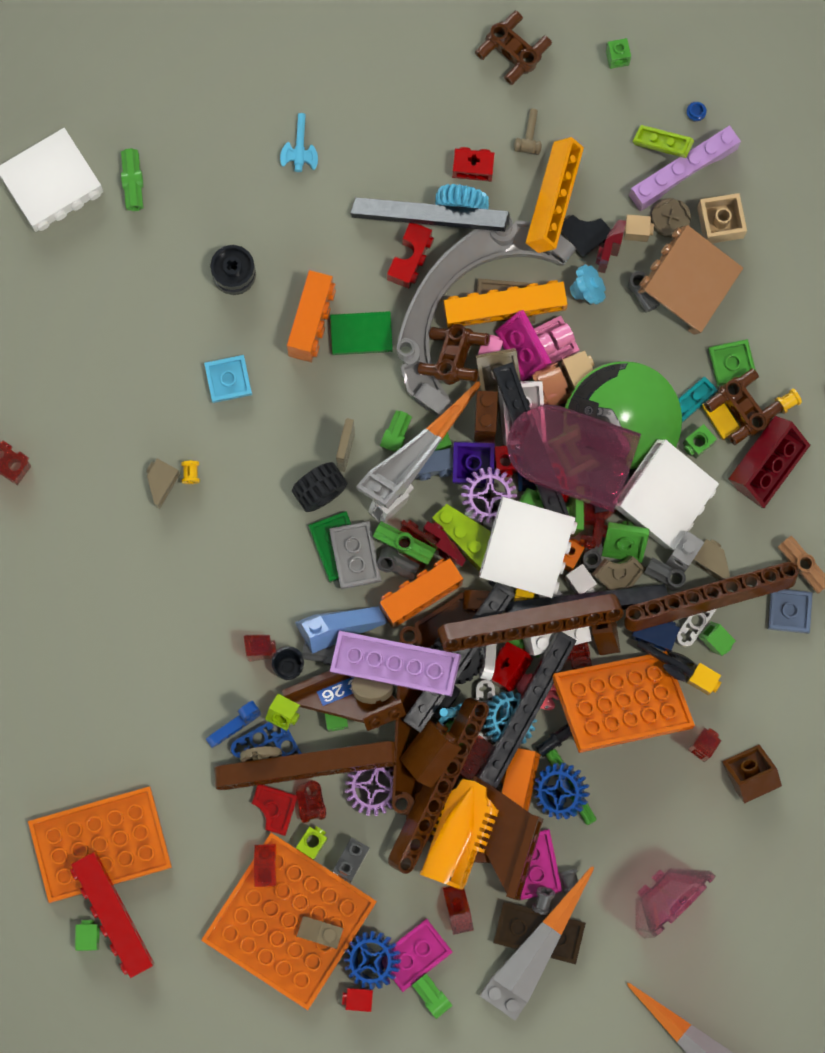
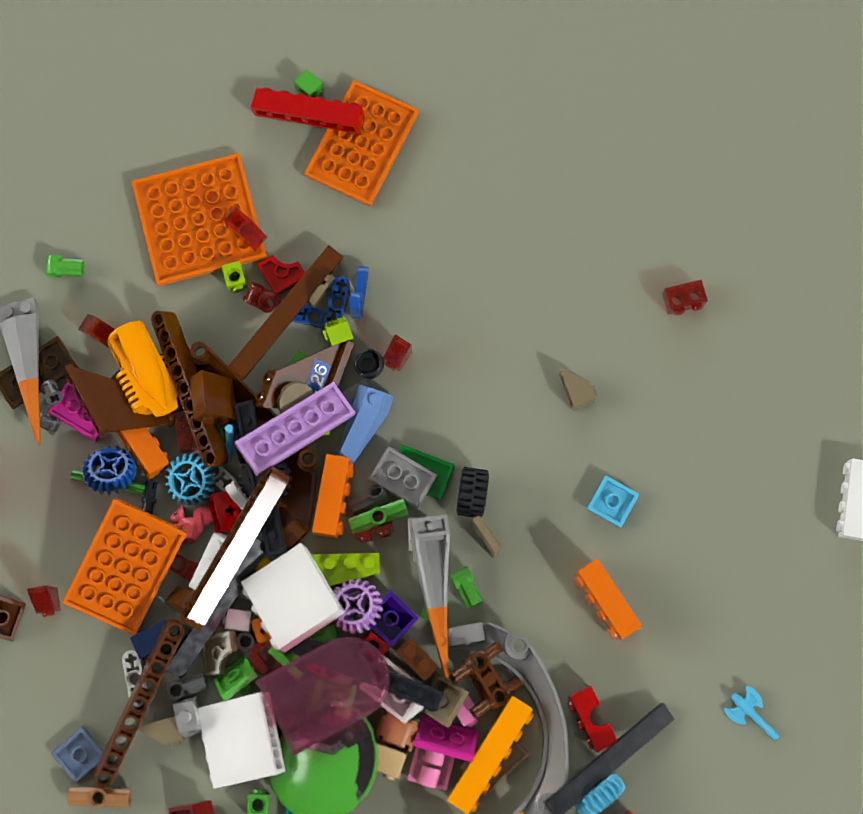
camera: 135 degrees right, 0 degrees up
bright green piece [121,148,144,211] -> none
yellow bush [181,460,200,484] -> none
black wheel [210,245,256,295] -> none
dark tan slope [297,916,343,949] -> none
green tile [330,311,393,355] -> none
dark grey hips [333,838,370,883] -> none
red brick [342,988,373,1012] -> none
blue gear [344,931,401,990] -> none
lavender gear [345,767,398,816] -> none
dark pink tile [382,919,453,992] -> none
sand blue brick [415,448,453,481] -> none
dark red plate [423,521,466,567] -> none
black tile [477,631,577,788] -> none
black piece [636,640,695,682] -> none
yellow brick [687,663,722,695] -> none
bright green brick [698,621,736,656] -> none

